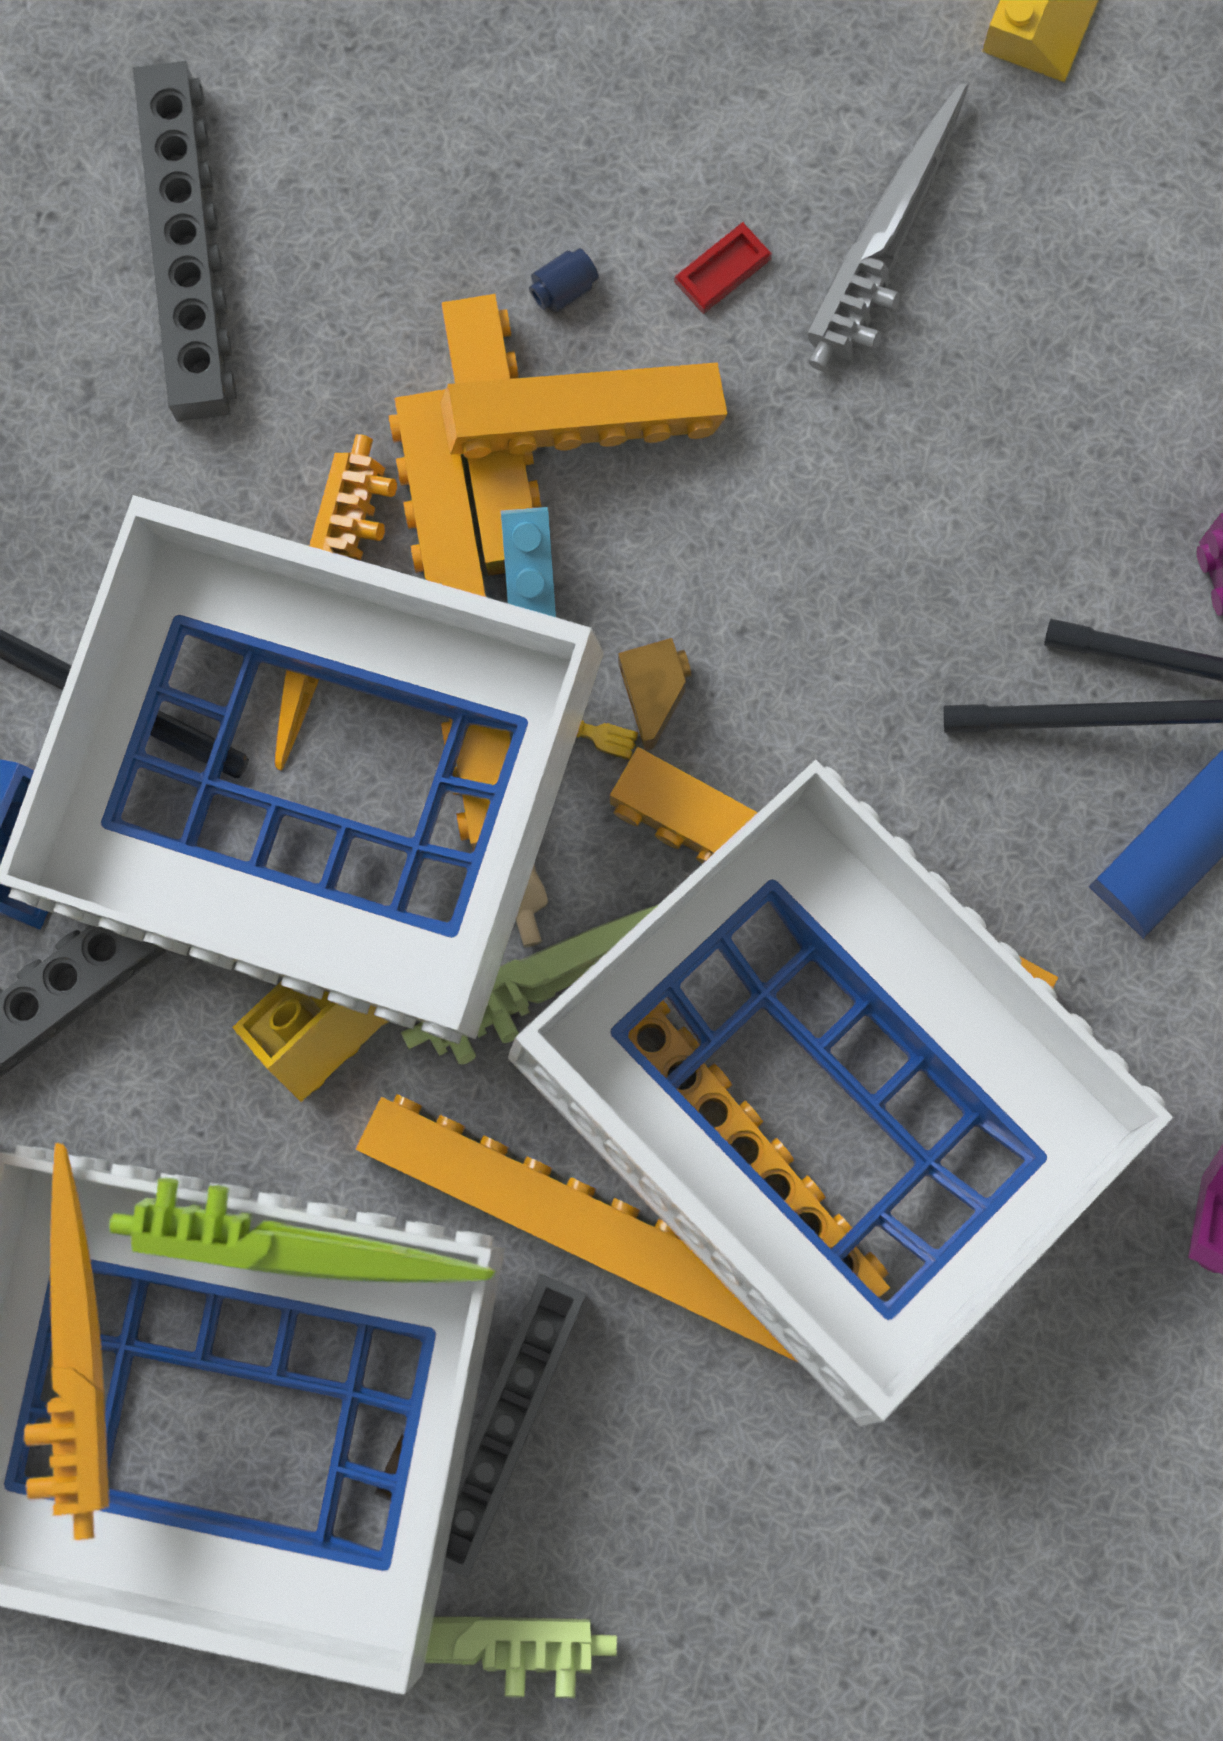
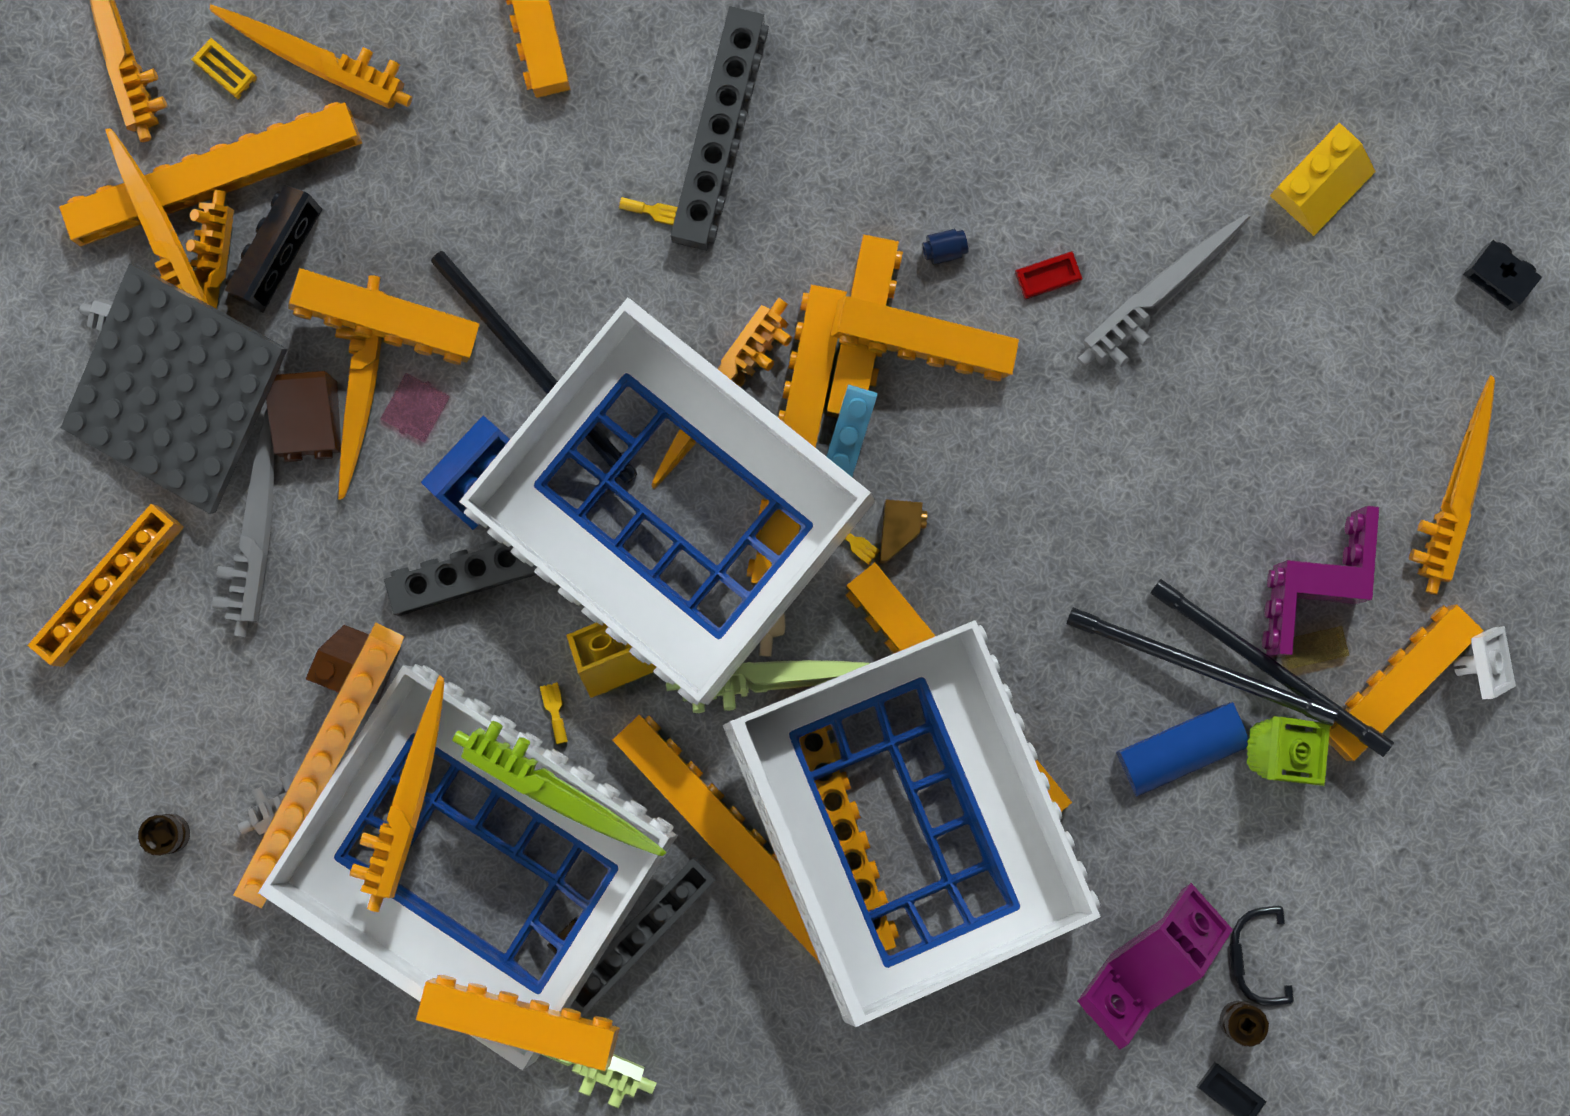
camera: 20 degrees right, 5 degrees up
none -> light orange brick [416,975,620,1071]
none -> yellow piece [540,682,568,745]
none -> yellow piece [619,197,678,226]

